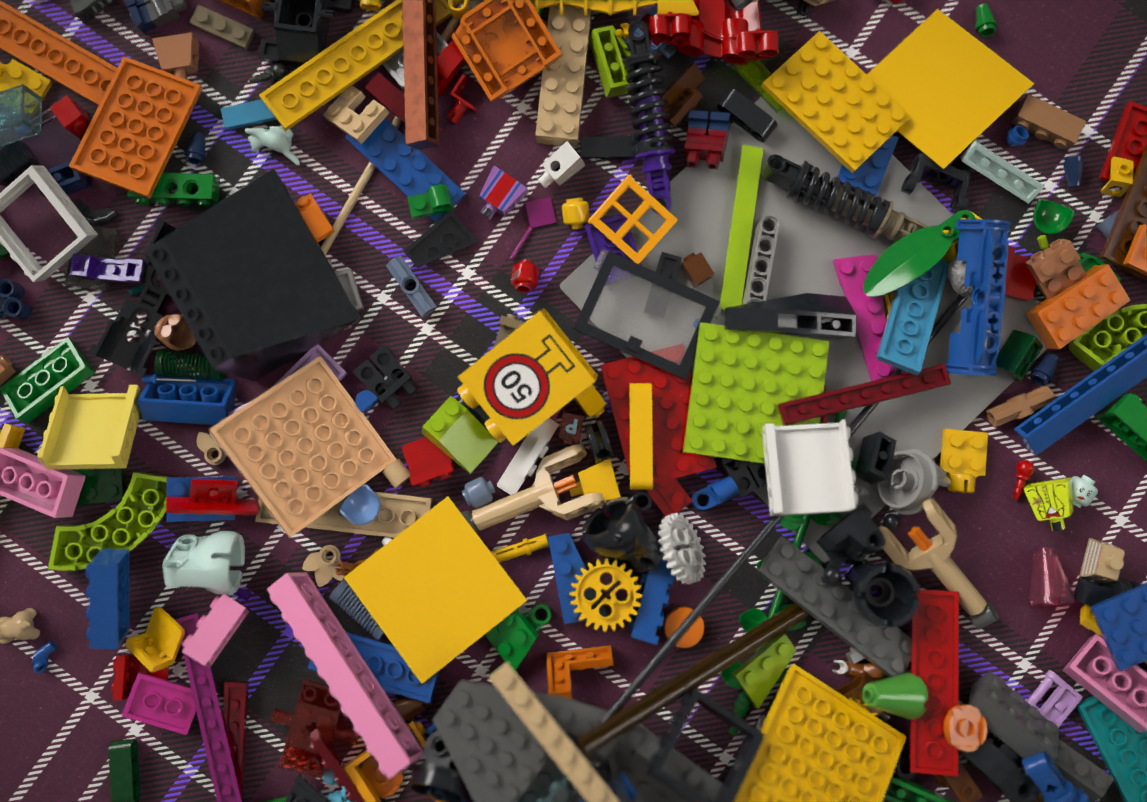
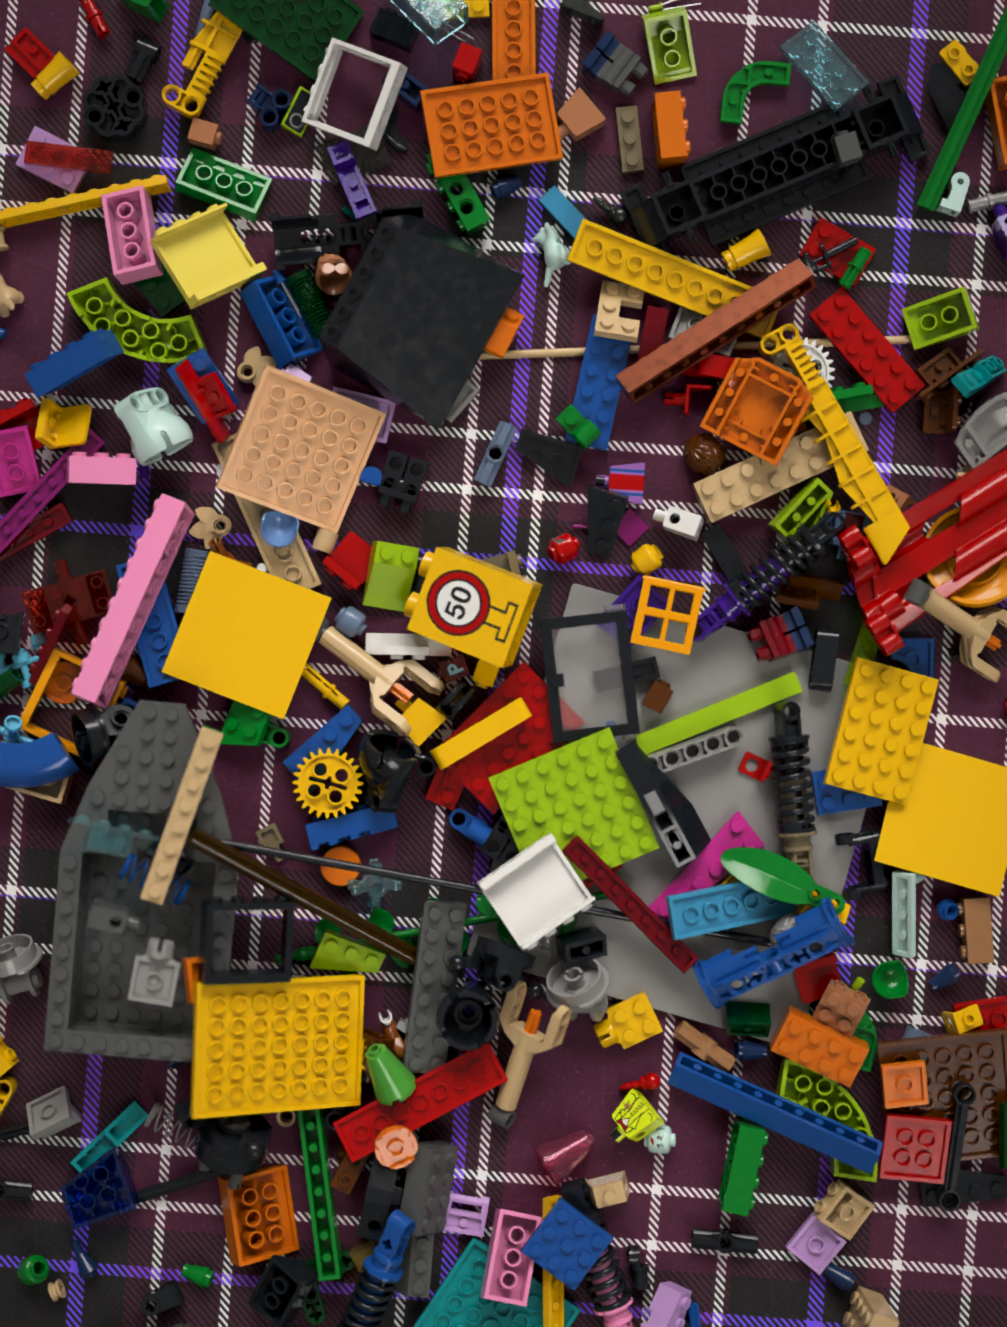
camera: 55 degrees right, 5 degrees up
orange plate [547,645,613,698] -> none
white gear [658,513,706,585] -> none
none -> dark tan plate [255,822,285,862]
none -> slope [281,86,310,138]
none -> clear light blue pin [348,858,402,912]
none -> black wing [587,484,629,558]
none -> reddish brown hair [683,433,726,476]
none -> red bracket [738,751,772,782]
none -> blue tile [890,638,934,678]

